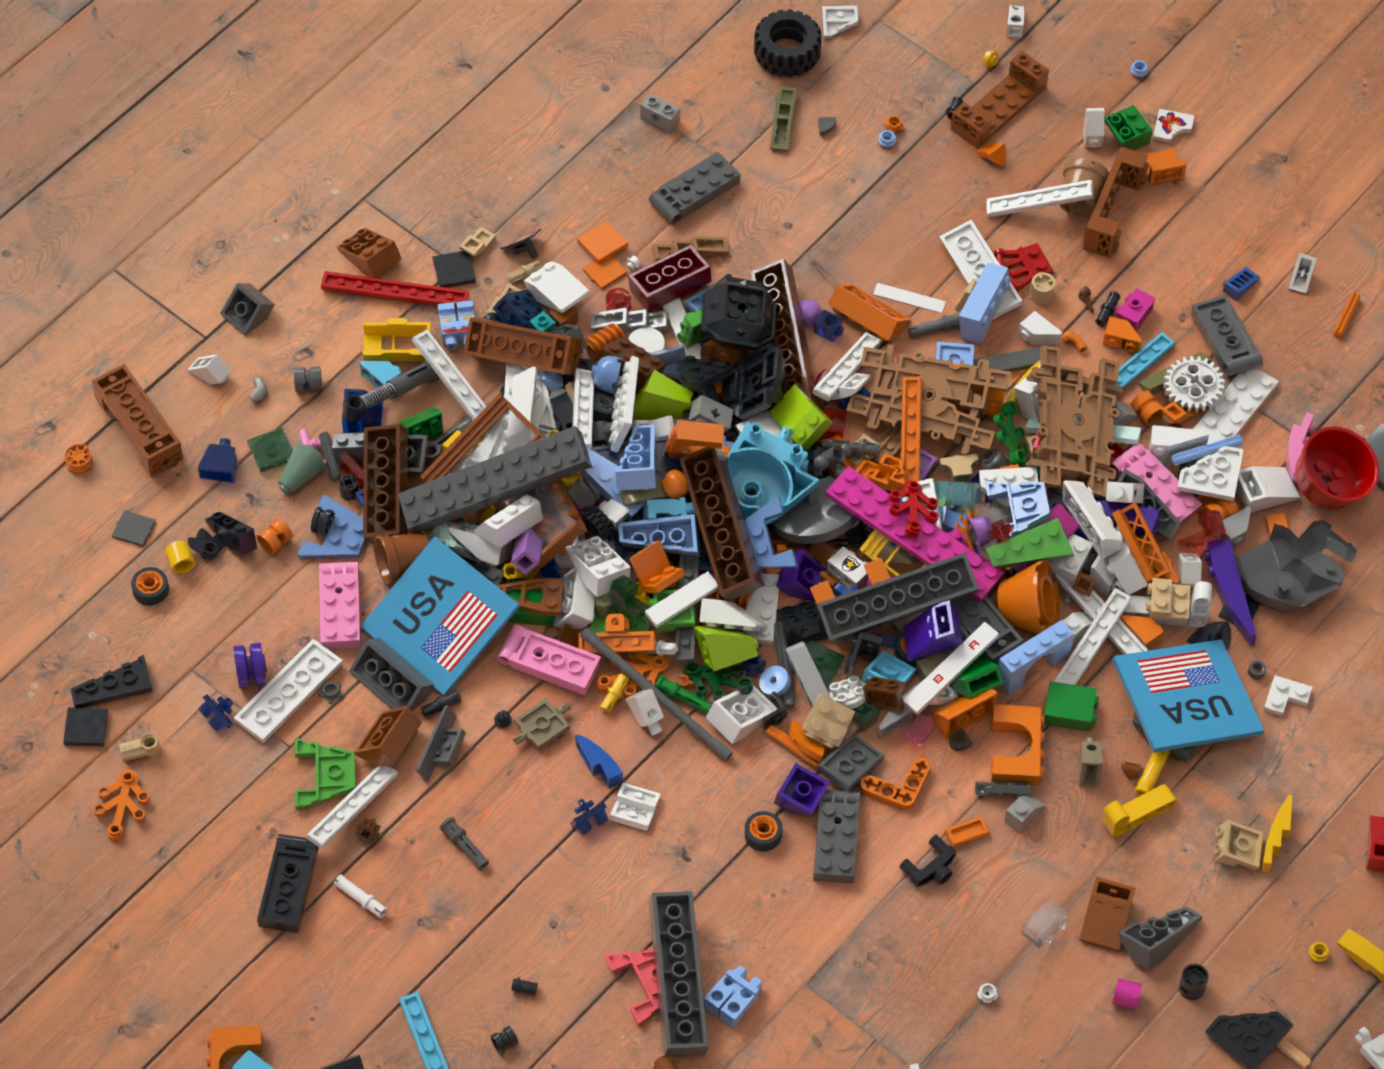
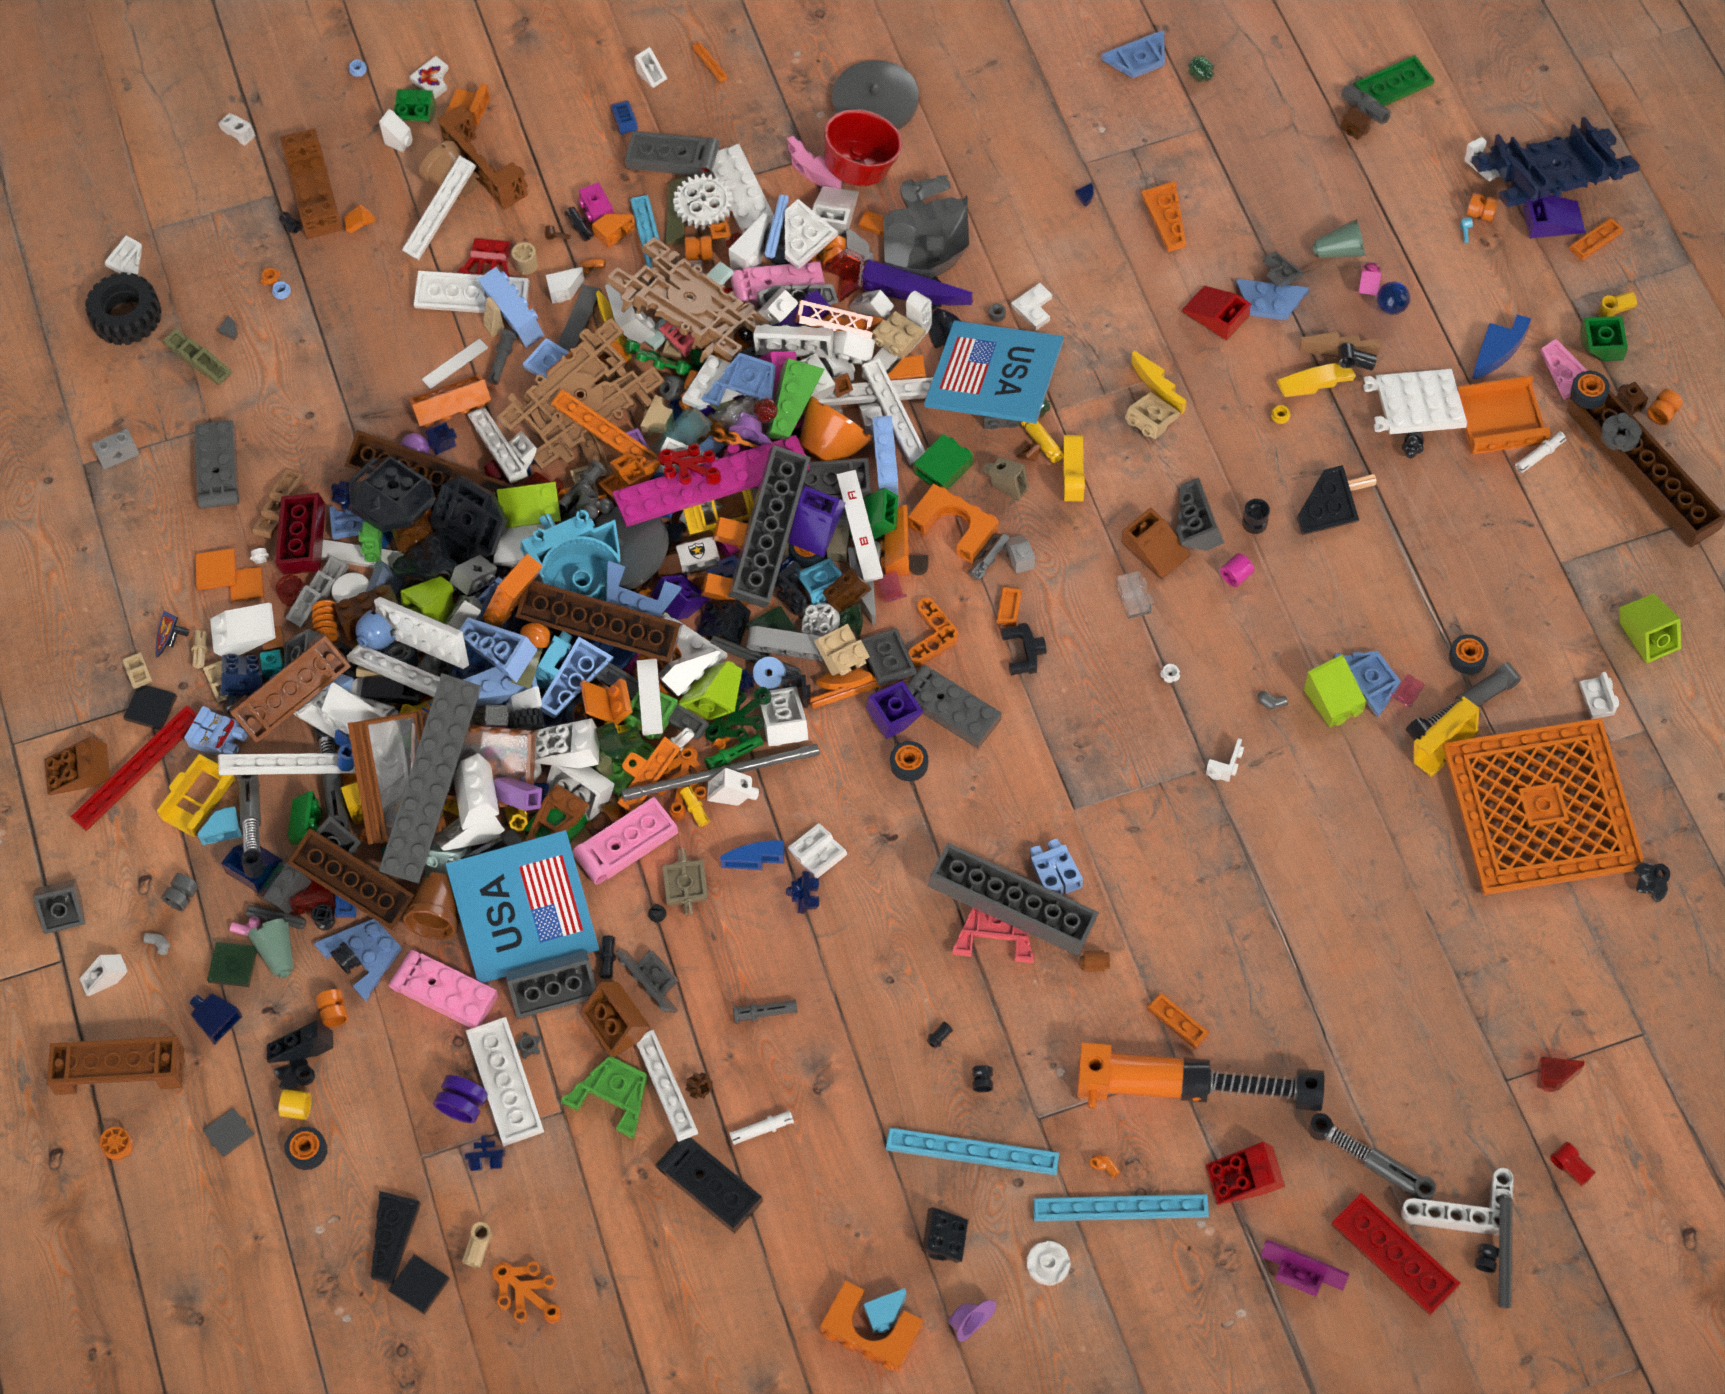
camera: 55 degrees left, 5 degrees up
yellow plate [983,50,999,68] -> none

